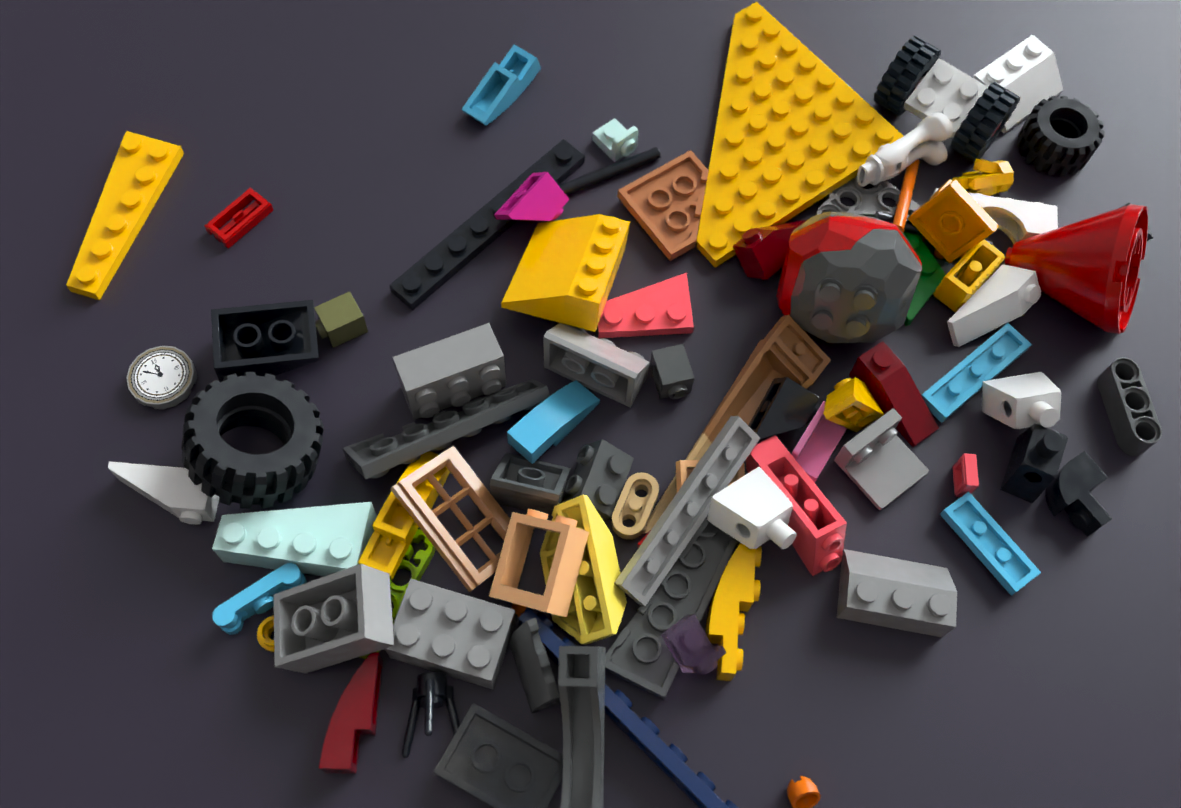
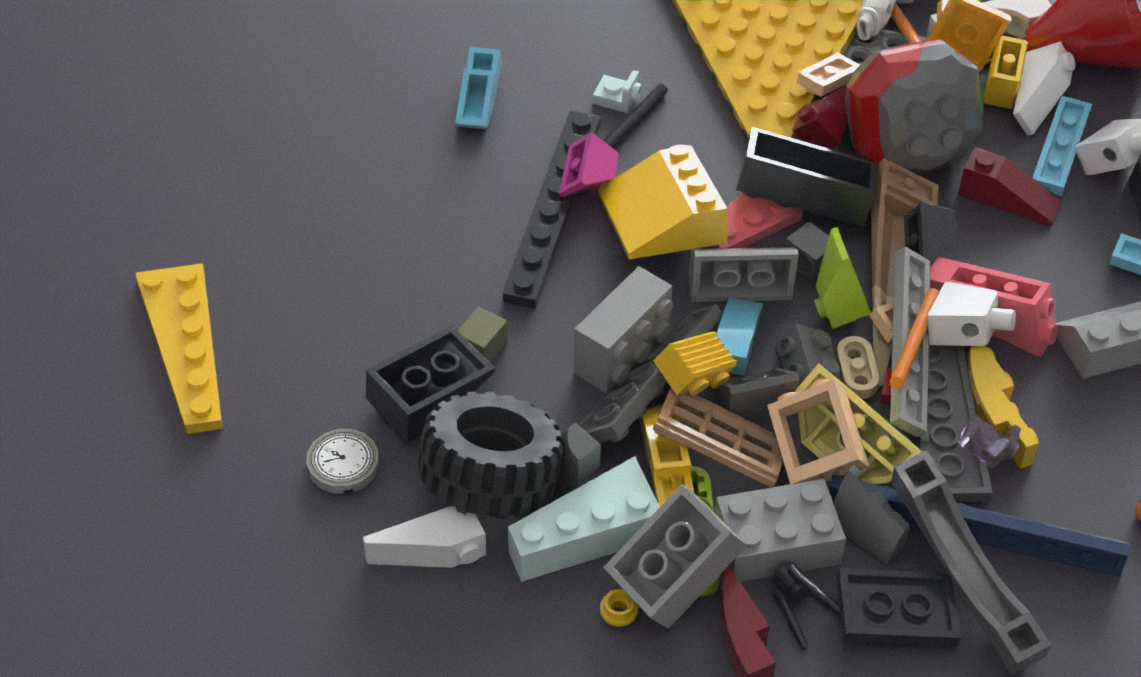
camera: 25 degrees left, 15 degrees down
red tile [204,188,274,249] -> none
medium azure plate [212,563,307,634] -> none
nougat plate [617,150,709,261] -> none
bright pink panel [791,401,847,483] -> none
yellow slope [823,377,884,432] -> none
light grey bracket [834,408,929,510] -> none
coral tile [952,453,979,497] -> none
none -> dark grey slope [557,423,601,494]
none -> yellow brick [653,331,737,396]
none -> black piece [736,127,878,227]
none -> light nougat plate [797,53,859,97]
none -> lime slope [814,227,871,329]
none -> orange bar [890,288,939,388]

